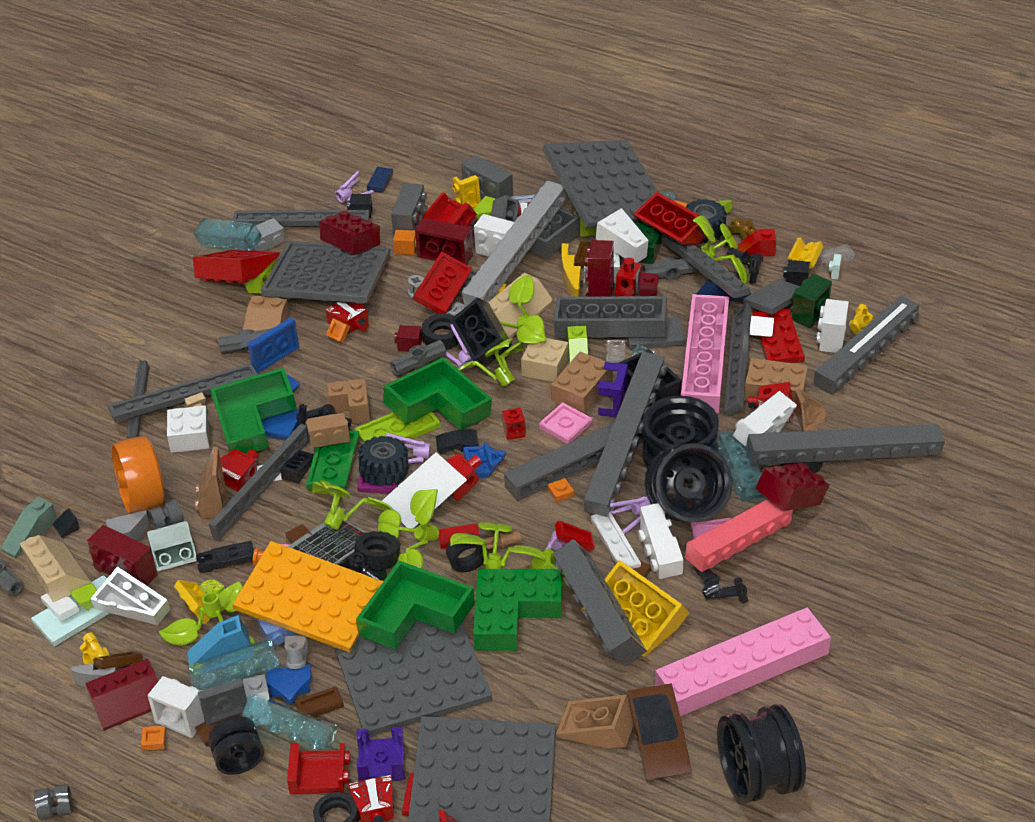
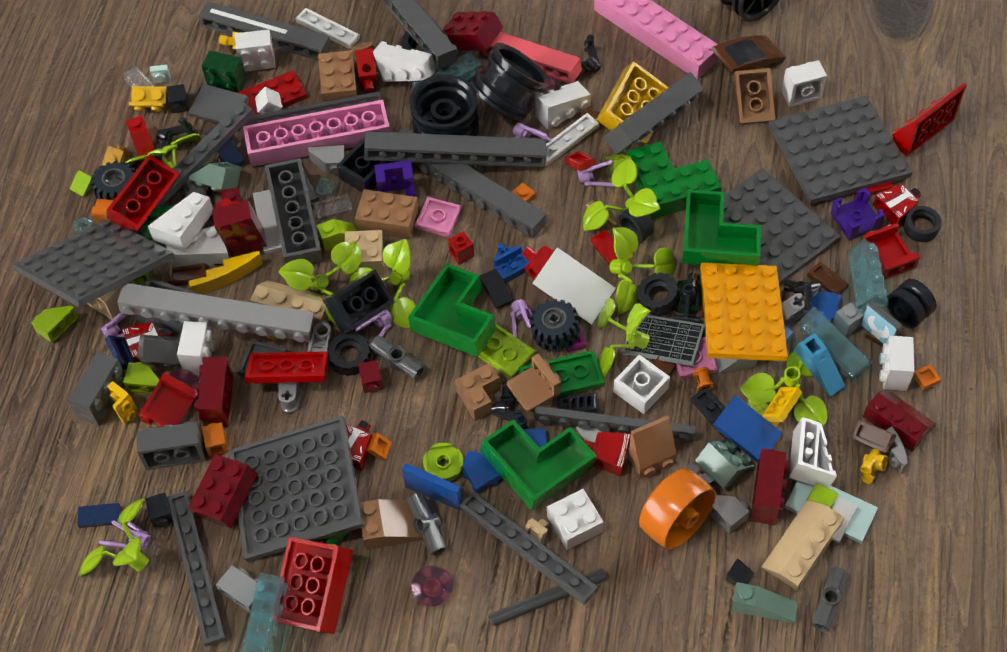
camera: 110 degrees left, 15 degrees up
none -> lime plant [79,498,149,577]
none -> sand green slope [189,162,242,192]
none -> white tile [296,8,360,48]
none -> light grey slope [308,145,346,174]
none -> clear pink dish [411,566,453,606]
none -> lime plate [423,443,463,481]
none -> white brick [613,355,670,414]
none -> blue tile [712,395,782,463]
none -> white brick [781,60,827,107]
none -> black pin [783,279,821,311]

